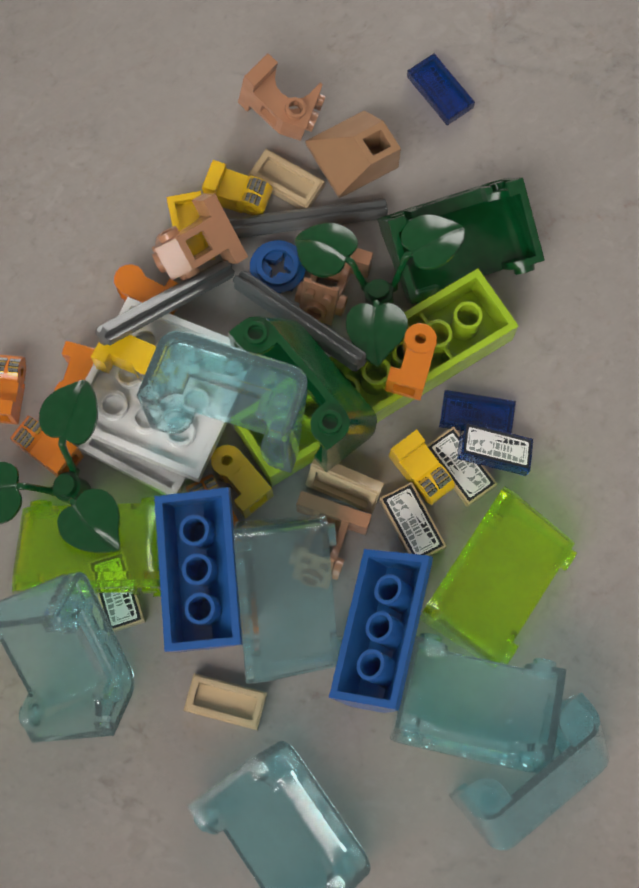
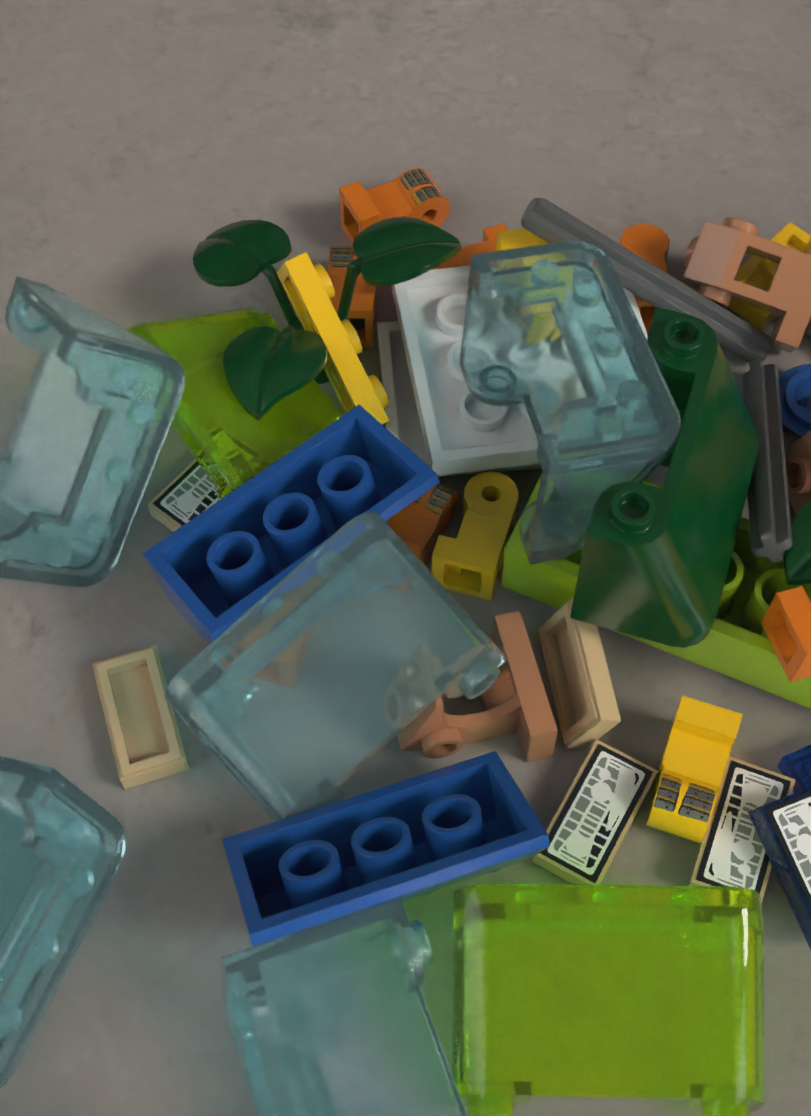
camera: 60 degrees right, 15 degrees down
none -> yellow plate [276,252,389,424]

